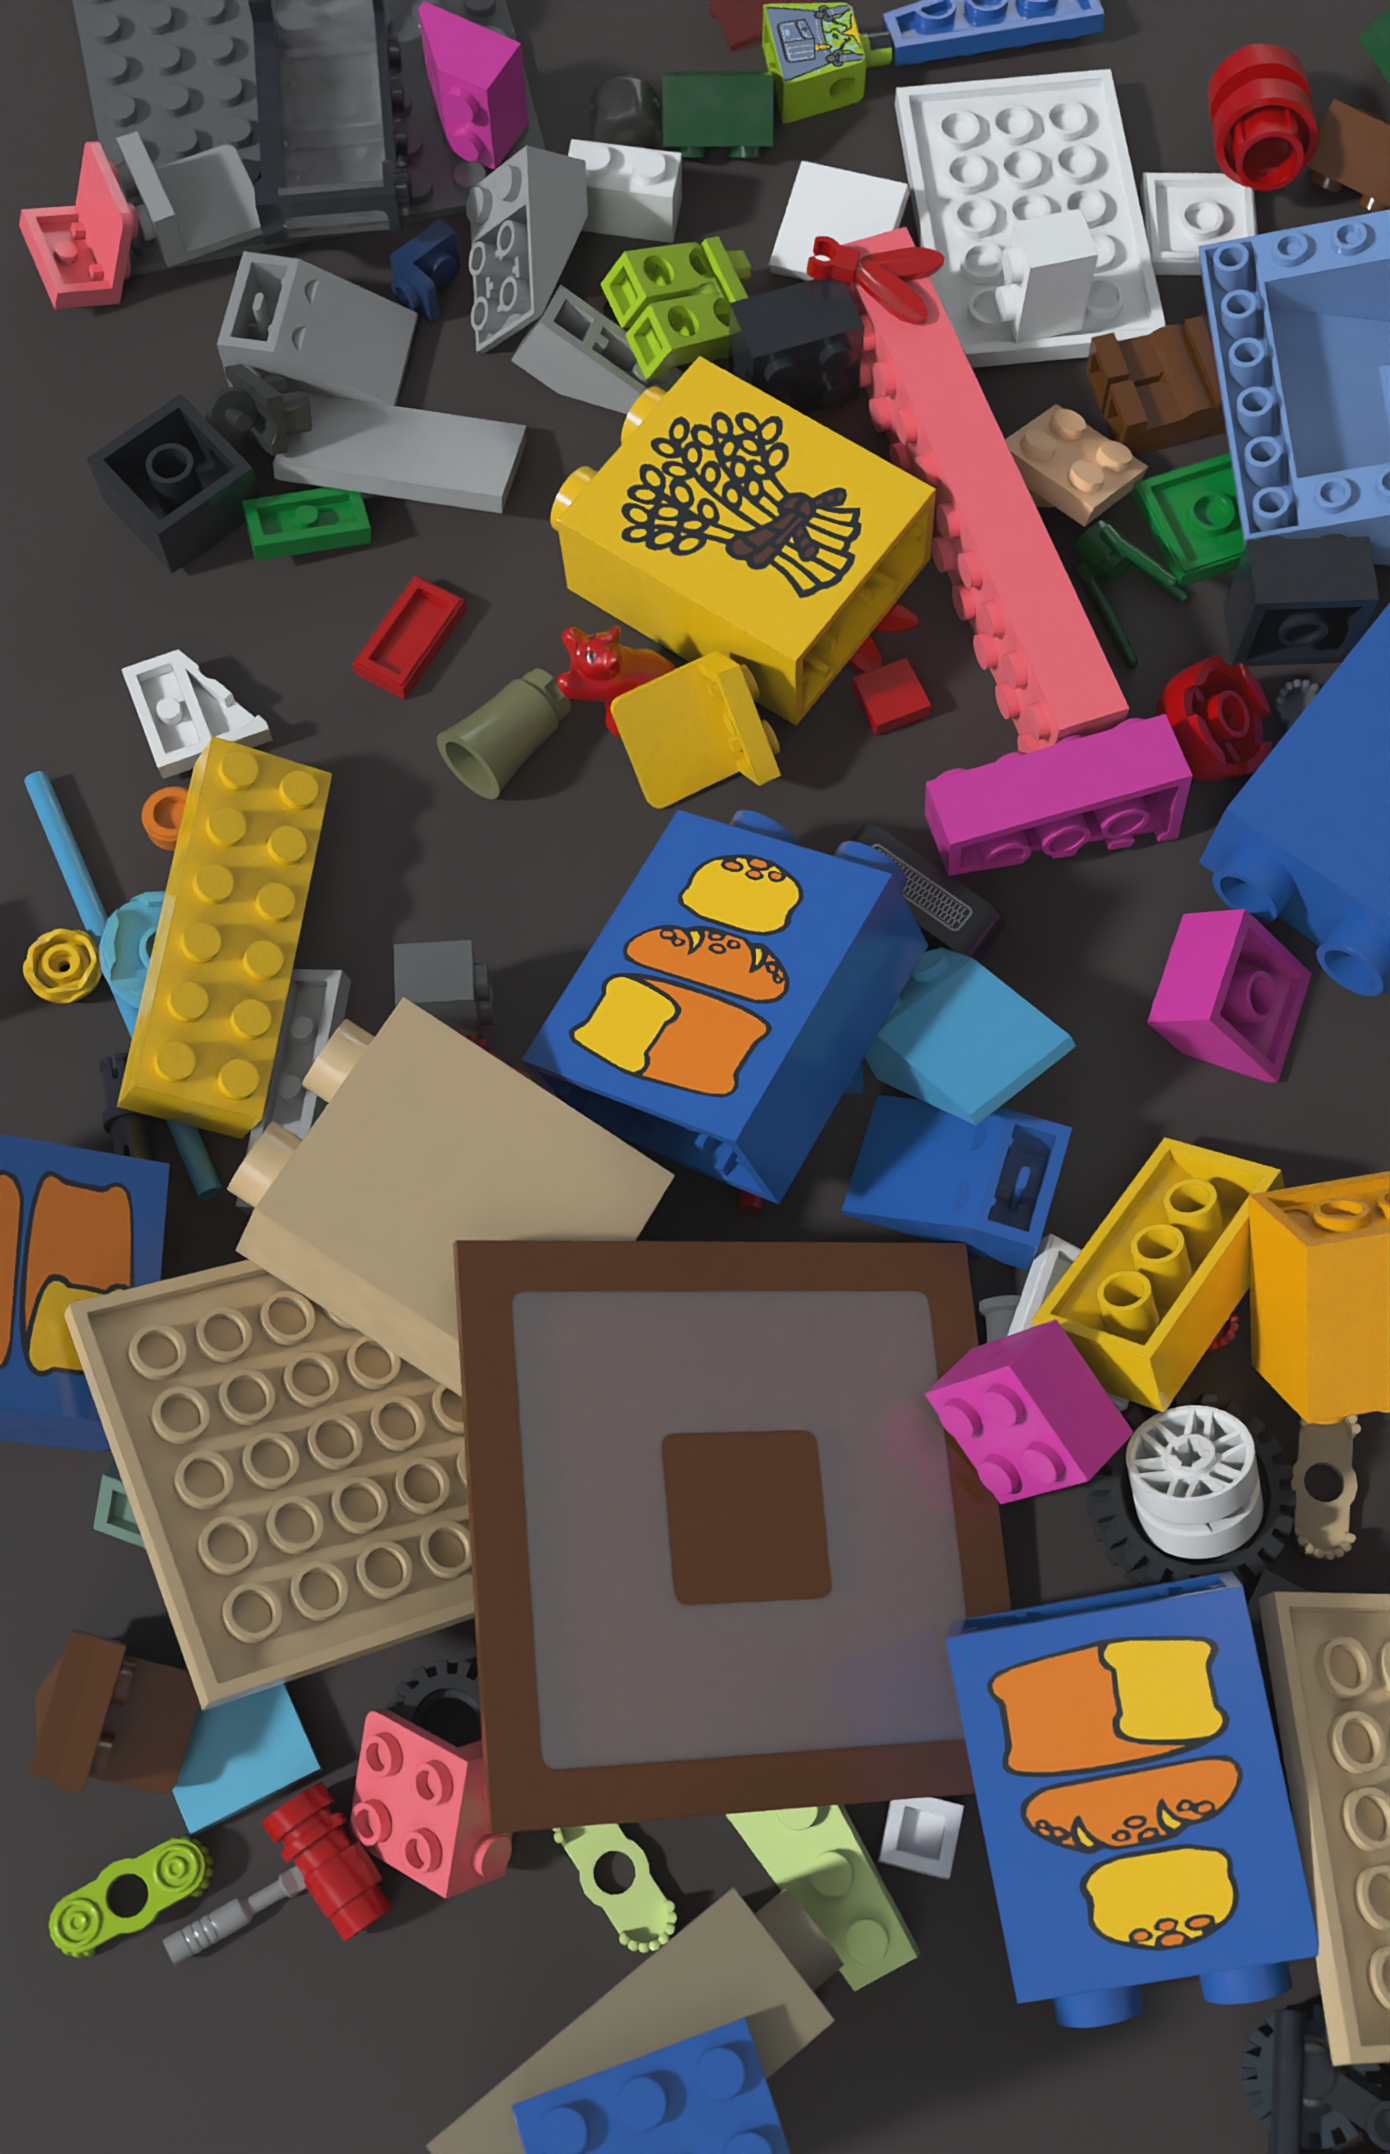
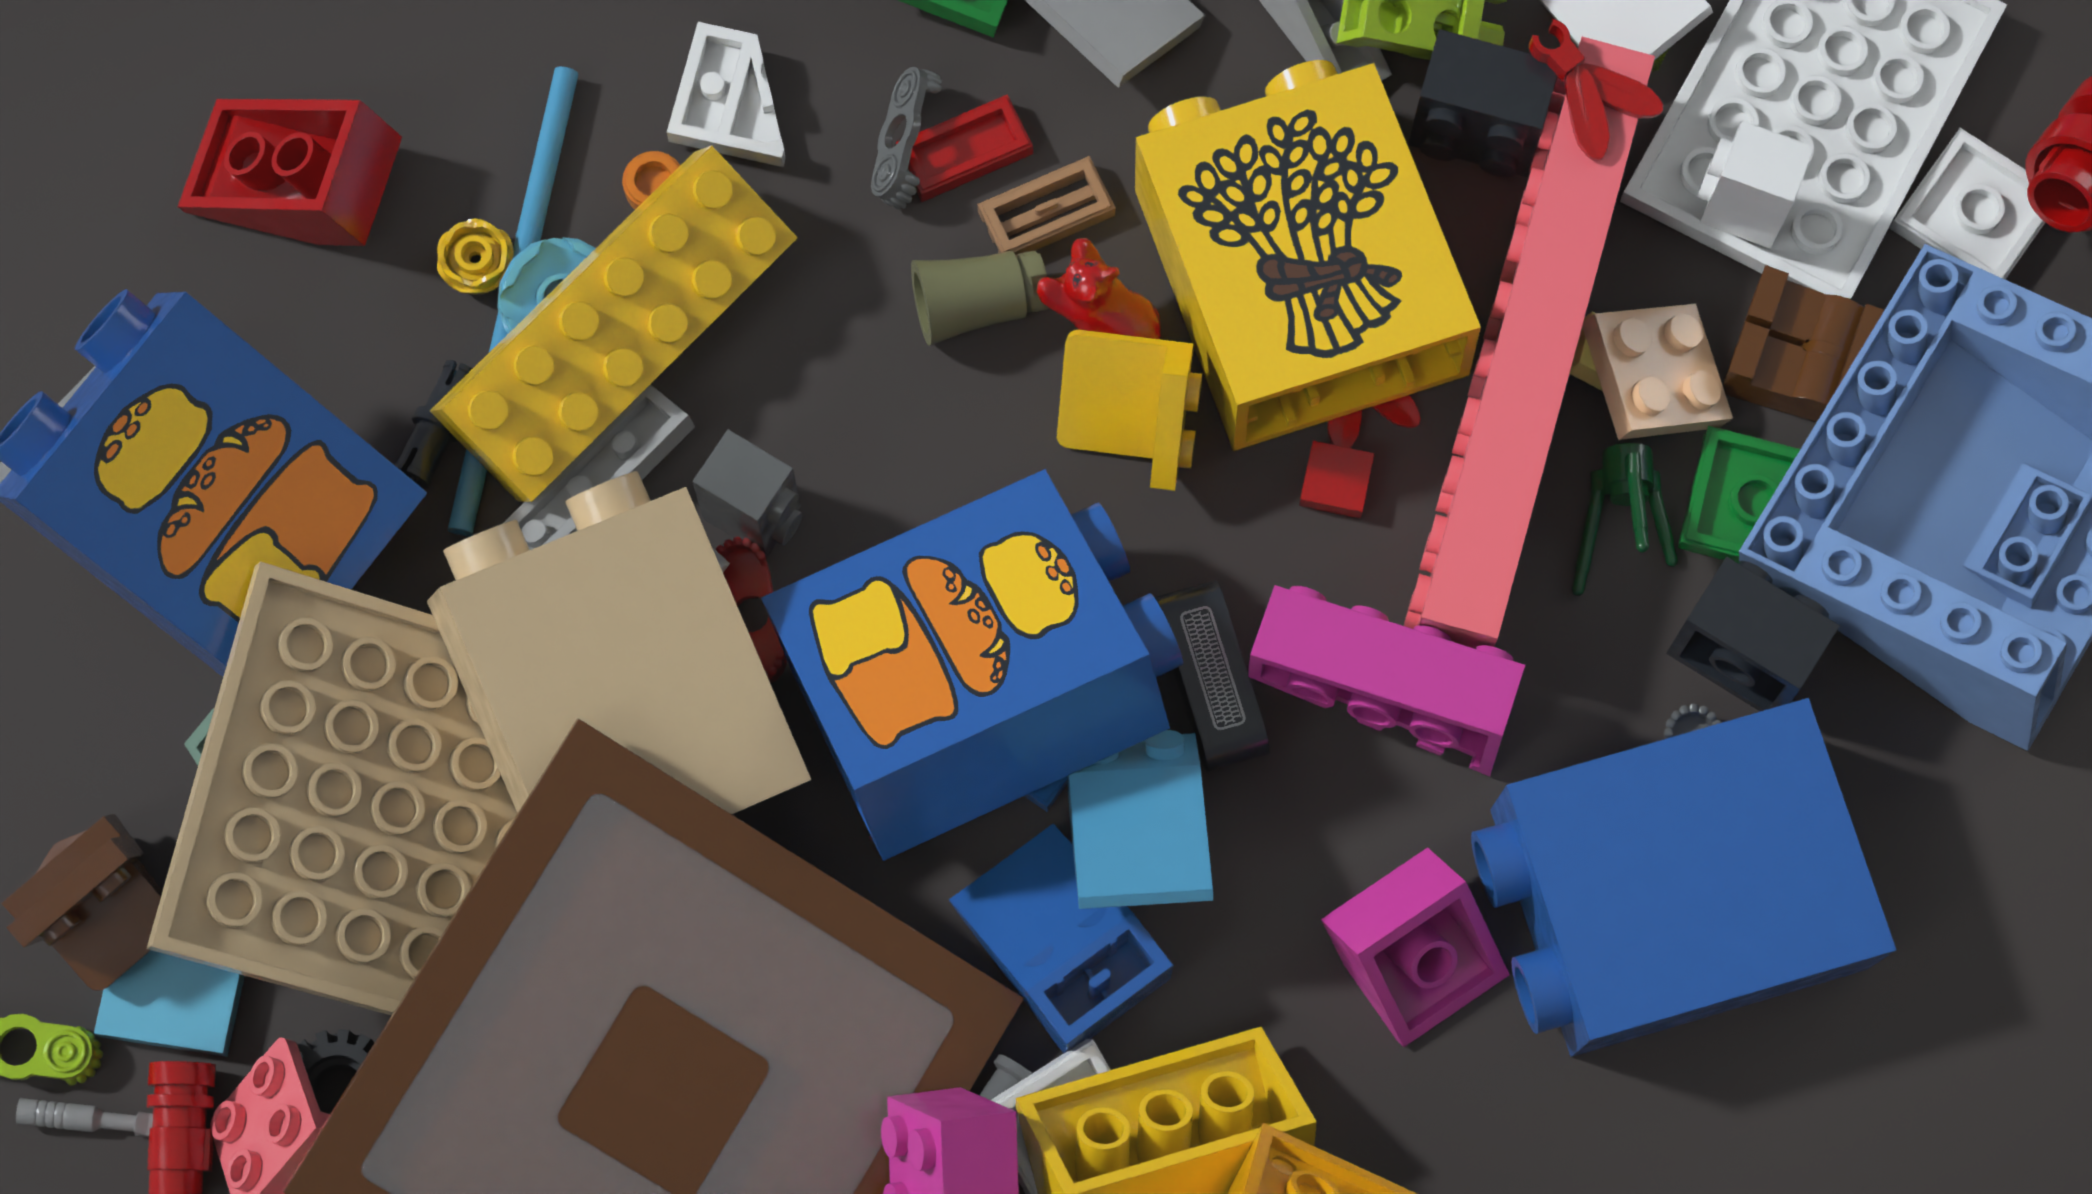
camera: 35 degrees right, 5 degrees up
red cylinder [1155,655,1272,782] -> none
none -> dark grey piece [871,67,942,210]
none -> medium nougat tile [978,156,1116,255]

